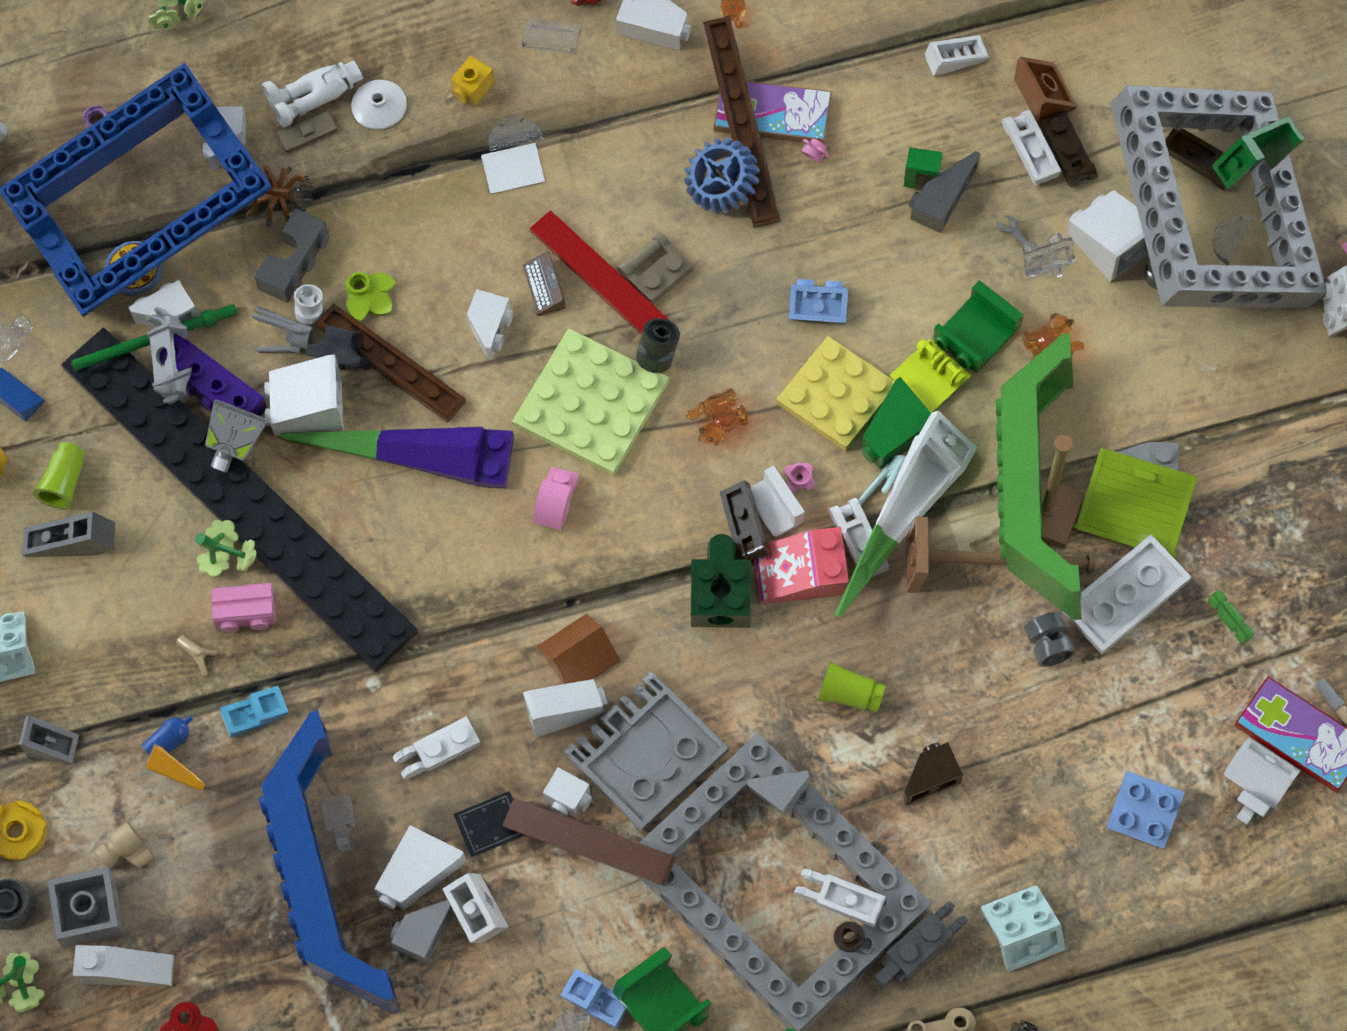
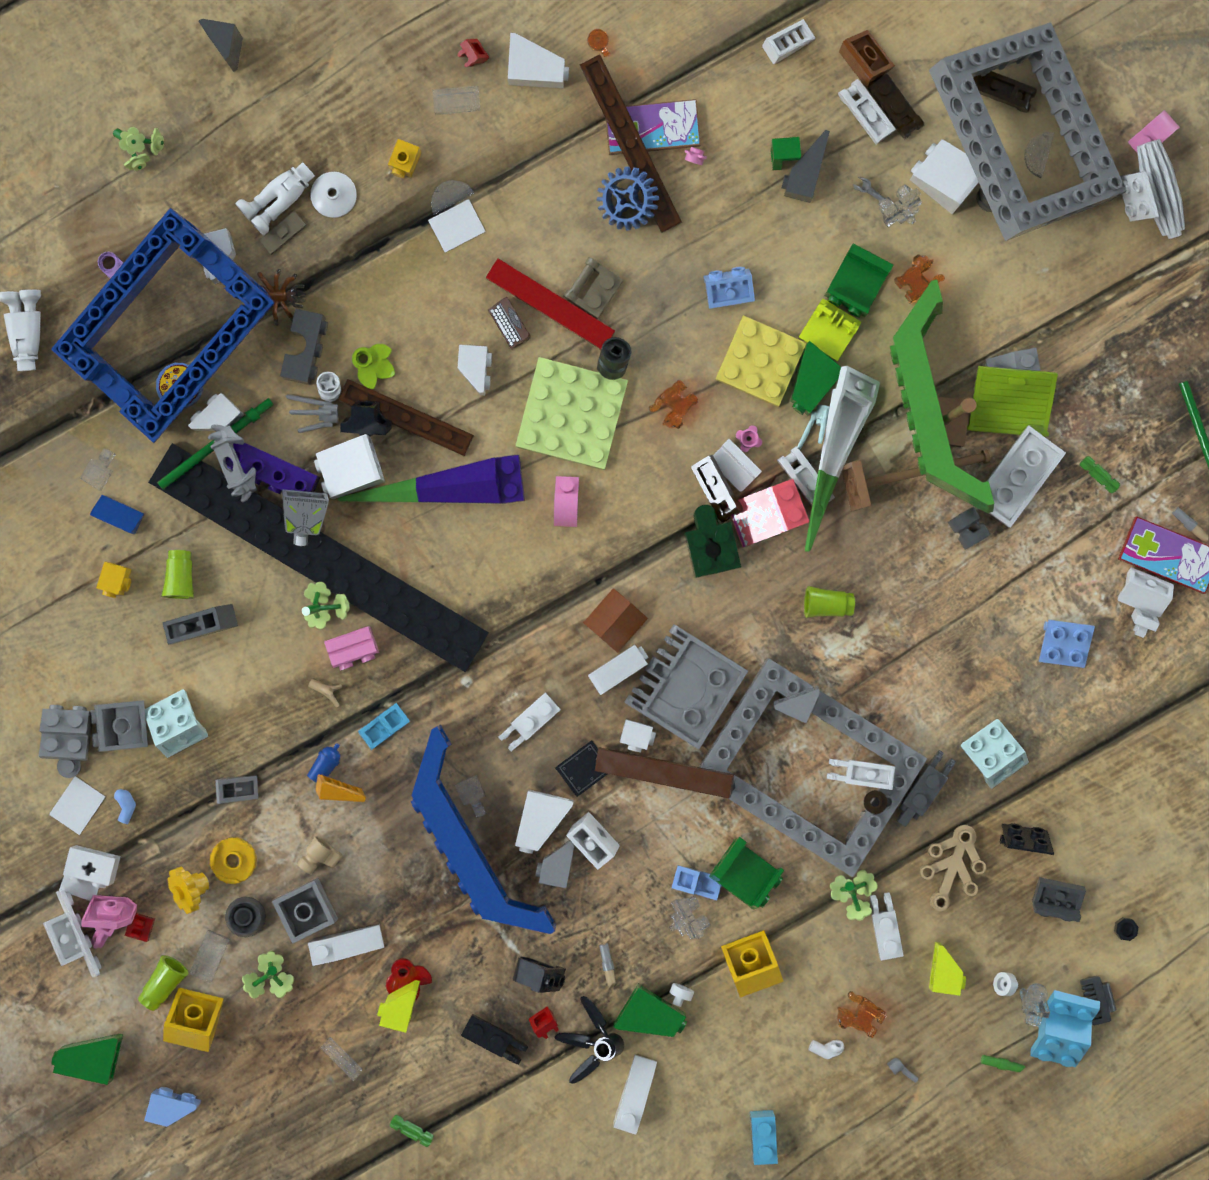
camera: 20 degrees left, 20 degrees up
dark brown slope [903,742,963,805] -> none
green panel [1212,116,1305,189] -> none

